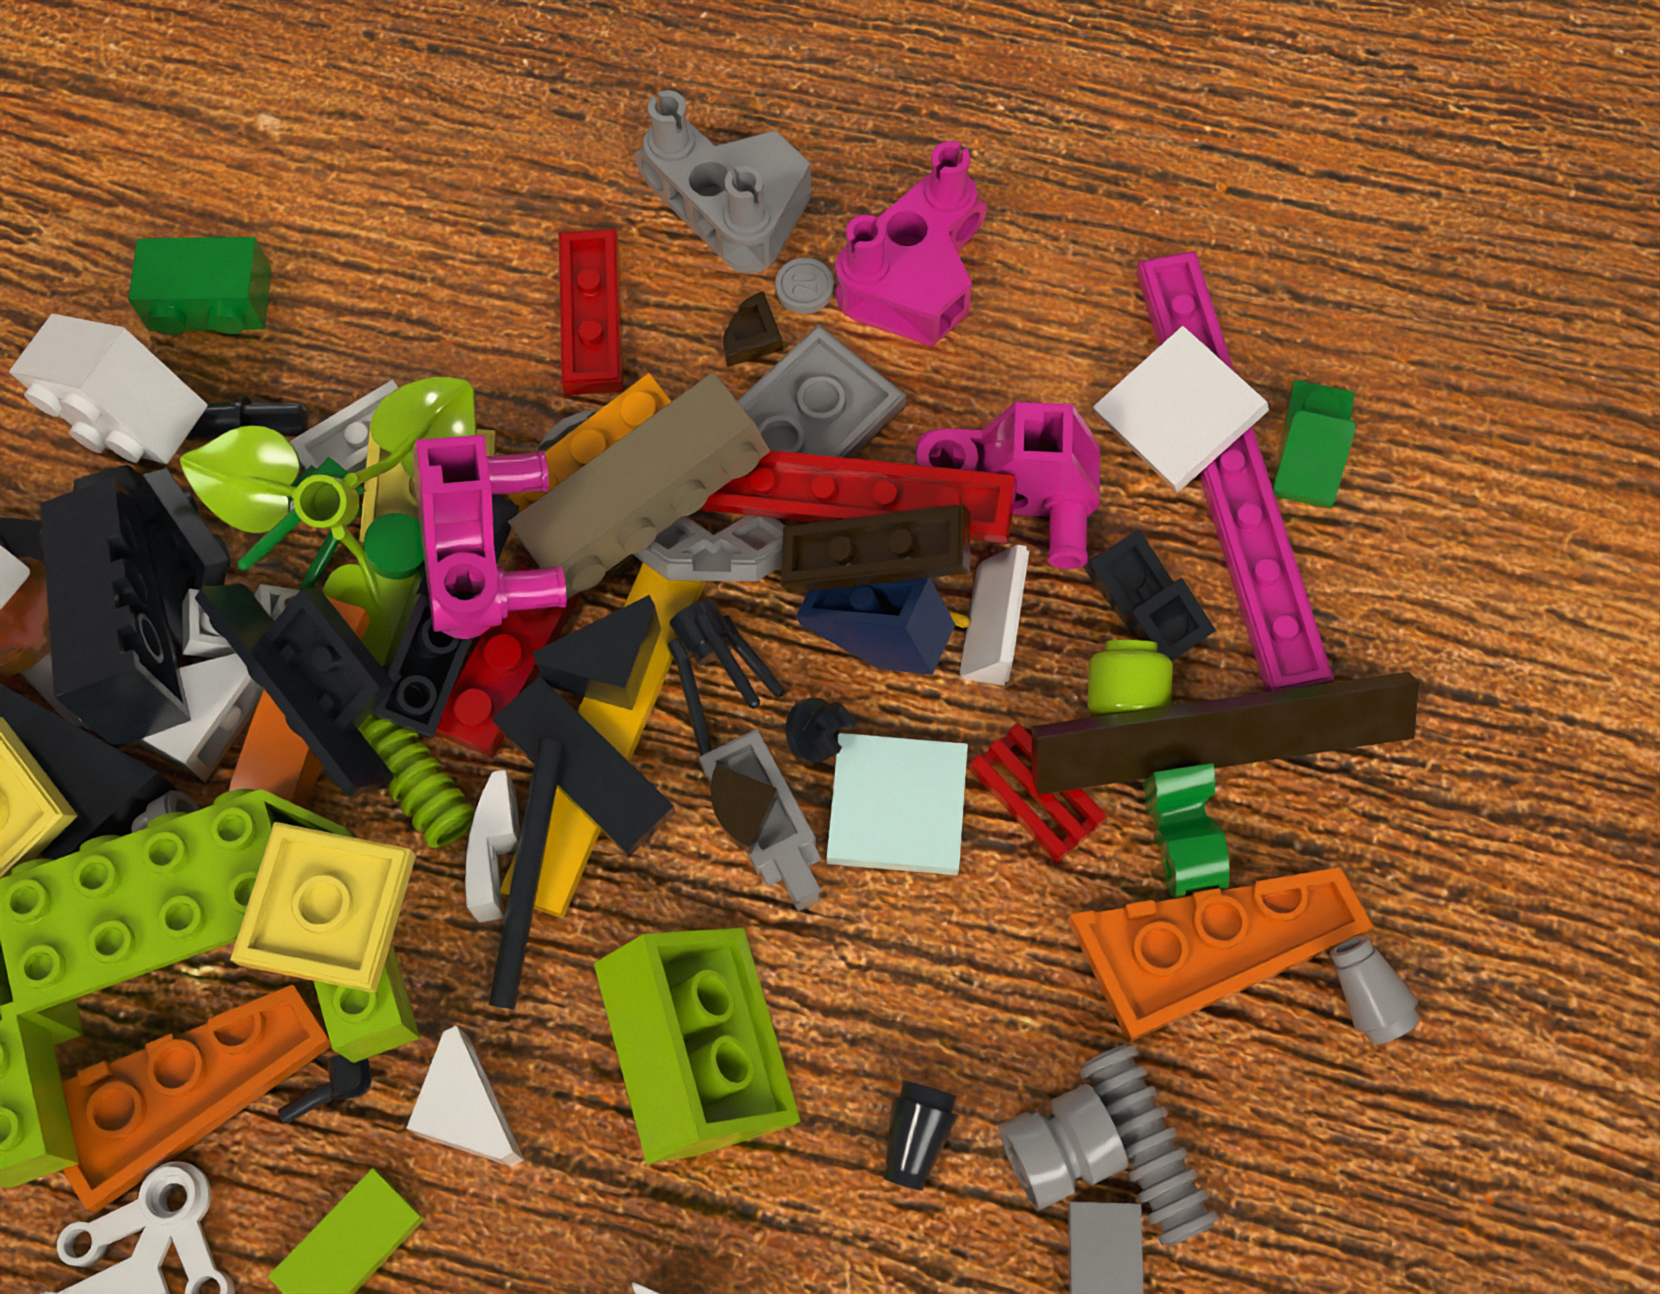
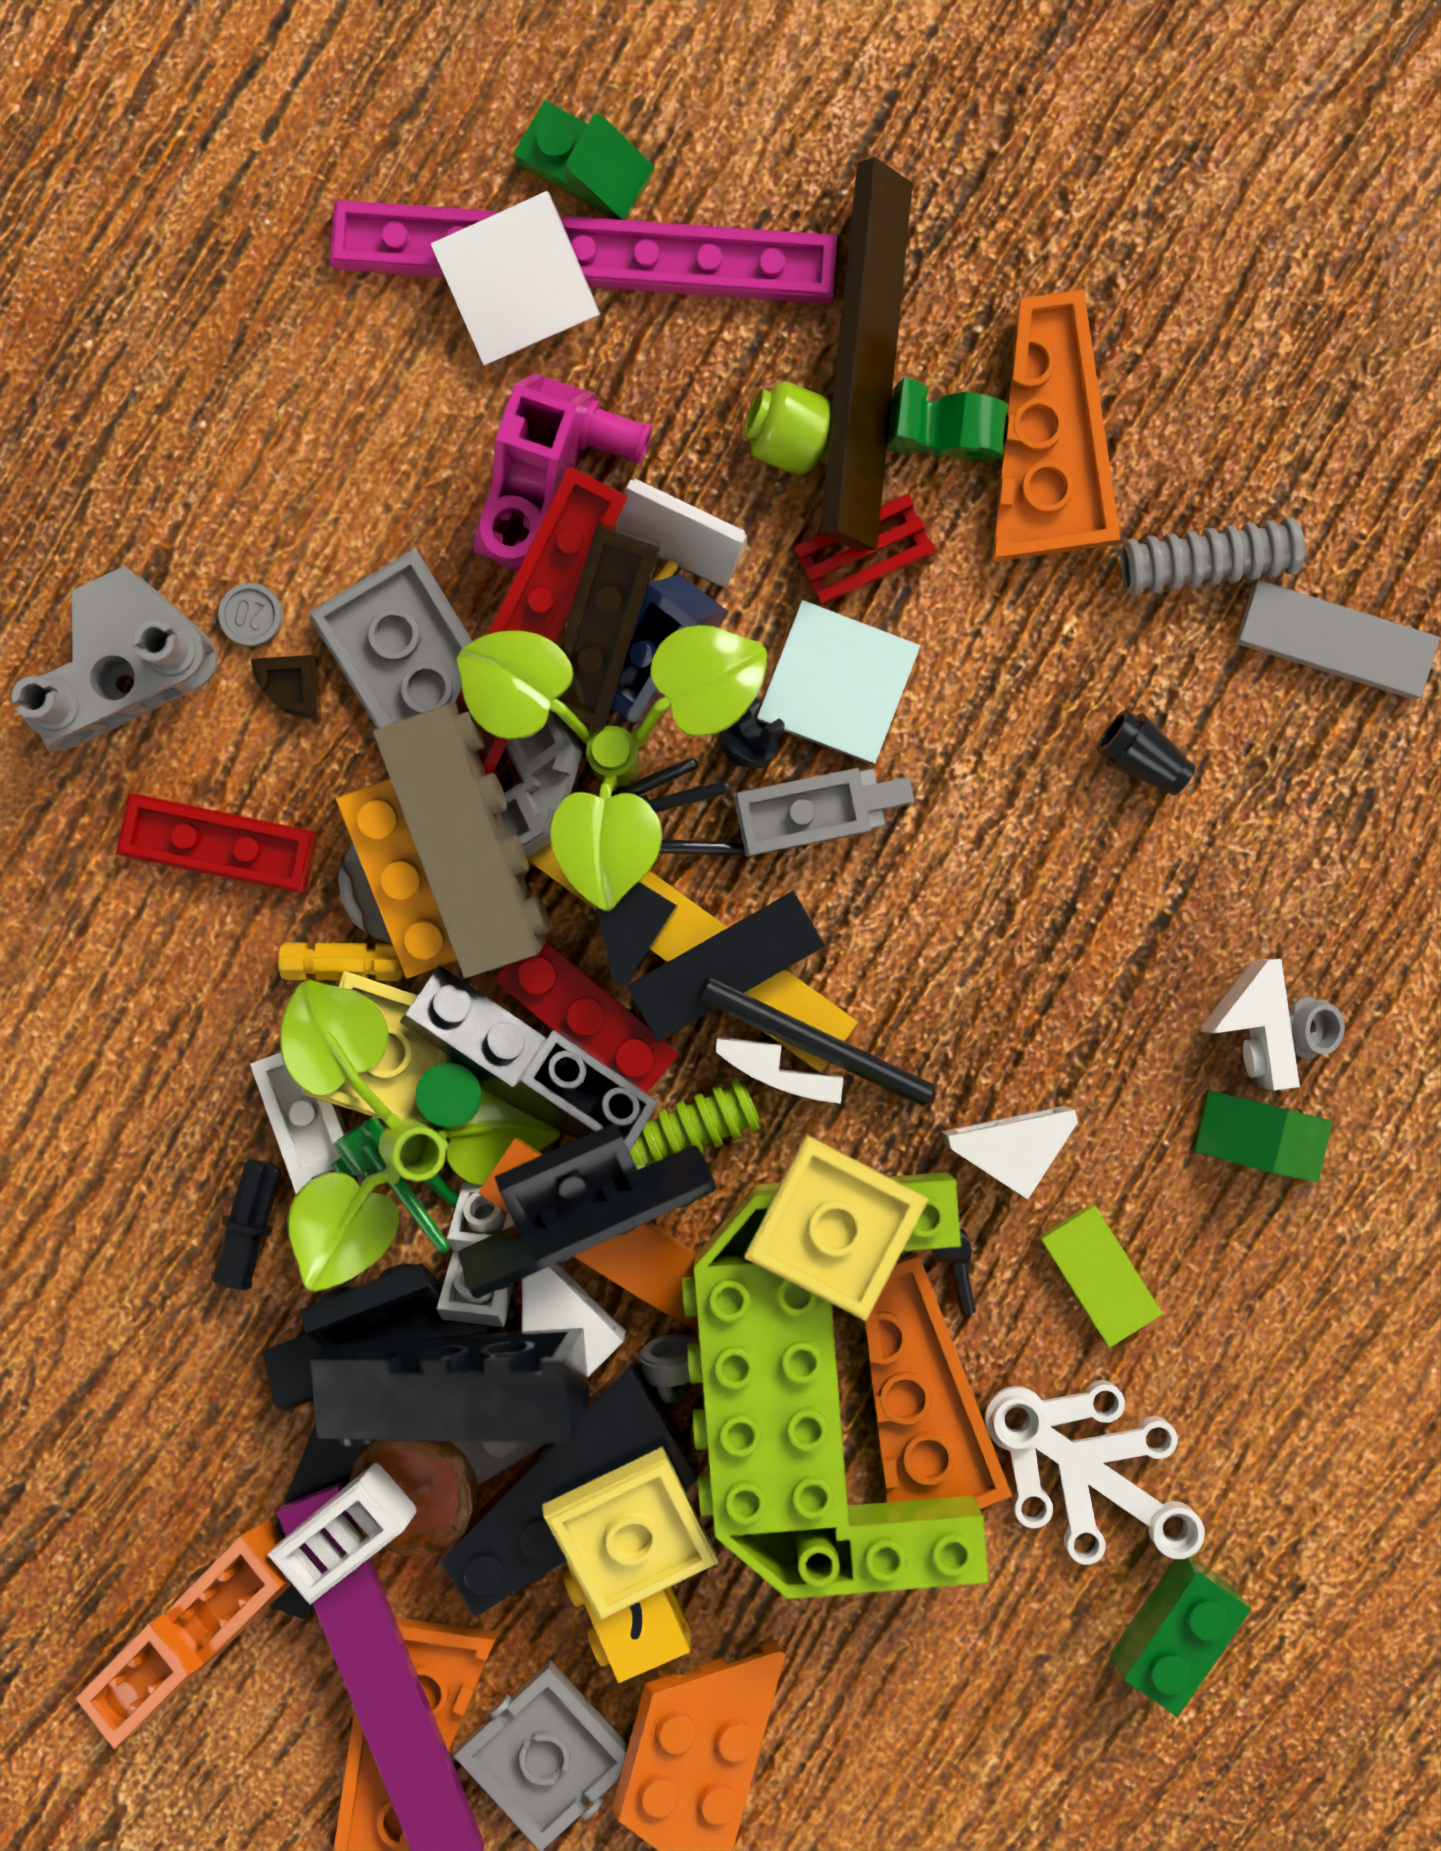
camera: 75 degrees left, 20 degrees up
white brick [9,313,208,464] -> none
green brick [128,237,272,335] -> none
dark pink piece [413,435,566,639] -> none
lime slope [593,927,801,1165] -> none
dark brown tile [710,764,778,854] -> none
dark pink piece [836,141,988,347] -> none
light grey wheel [997,1083,1128,1211] -> none
black slope [1083,529,1216,661] -> none
light grey cone [1330,935,1420,1044] -> none
none -> yellow axle [278,943,404,981]
none -> lime plant [457,625,767,912]

